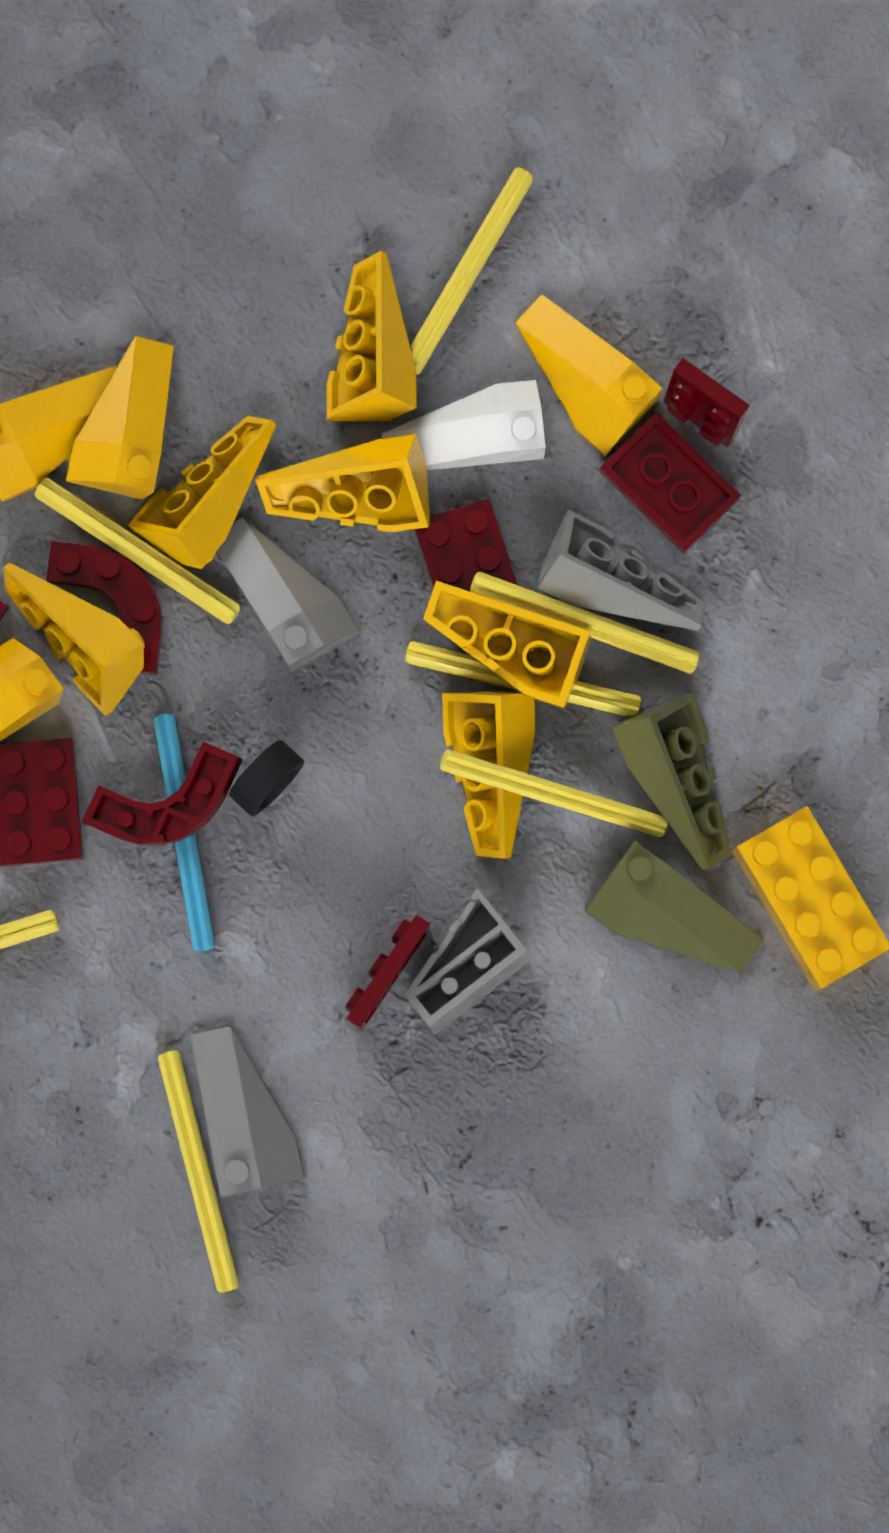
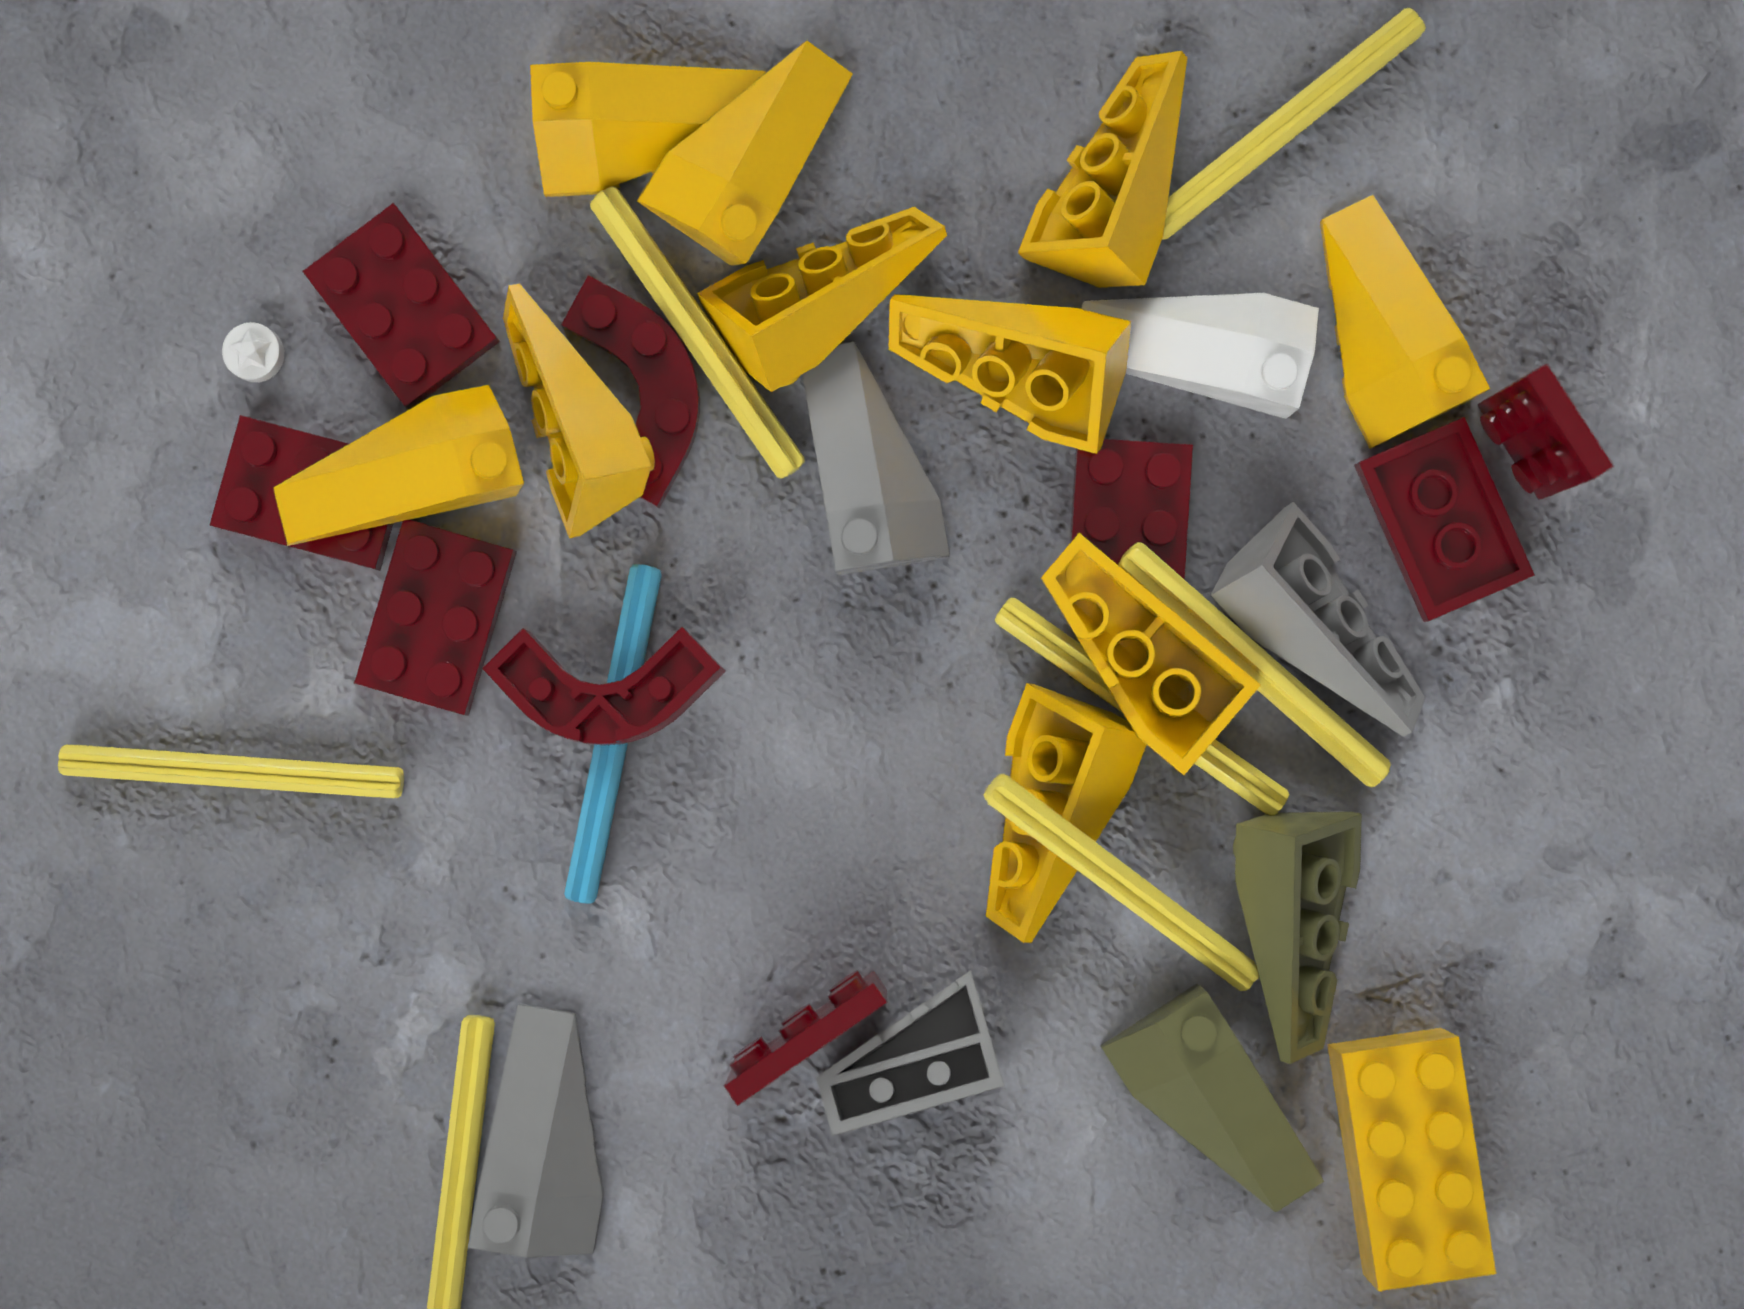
camera: 30 degrees right, 5 degrees up
black tyre [229,740,305,816] -> none

